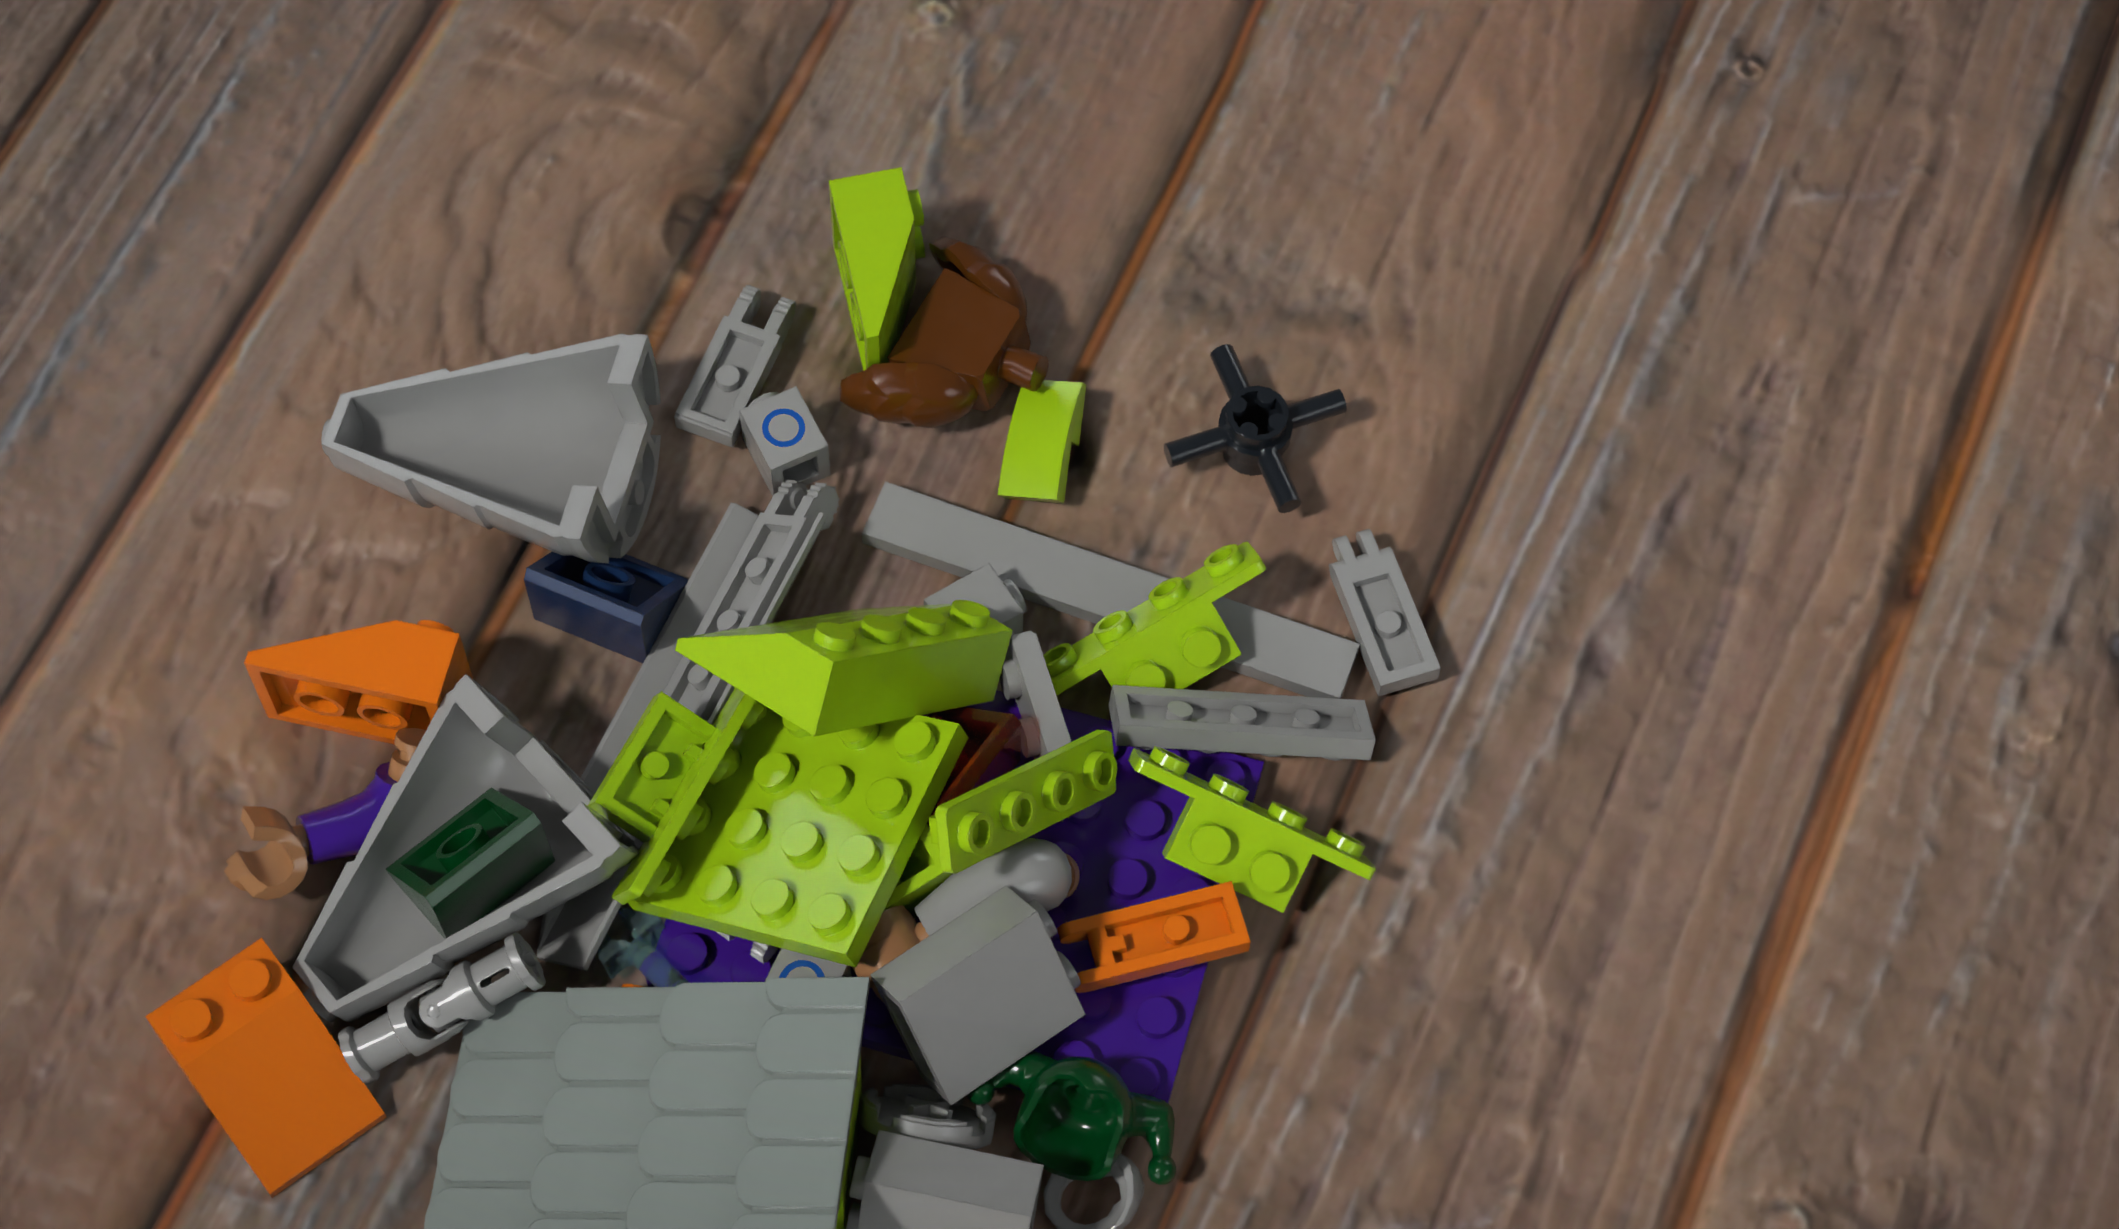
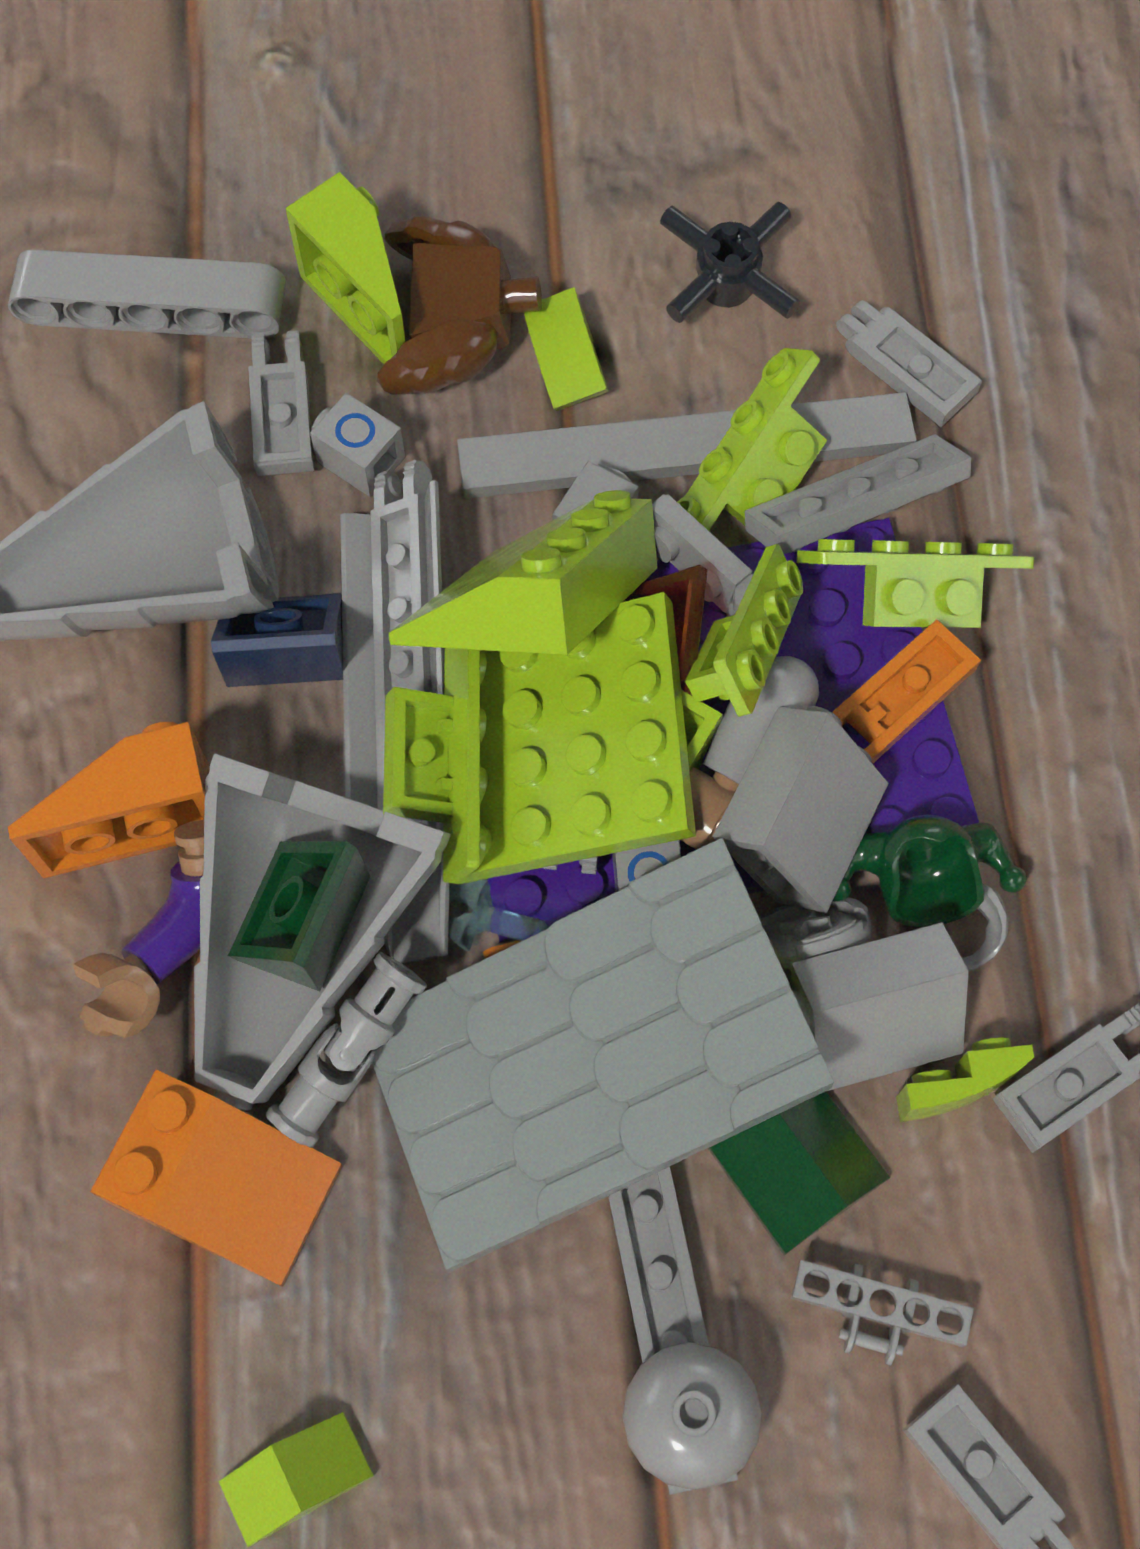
camera: 25 degrees left, 5 degrees up
none -> light grey beam [8,250,286,338]

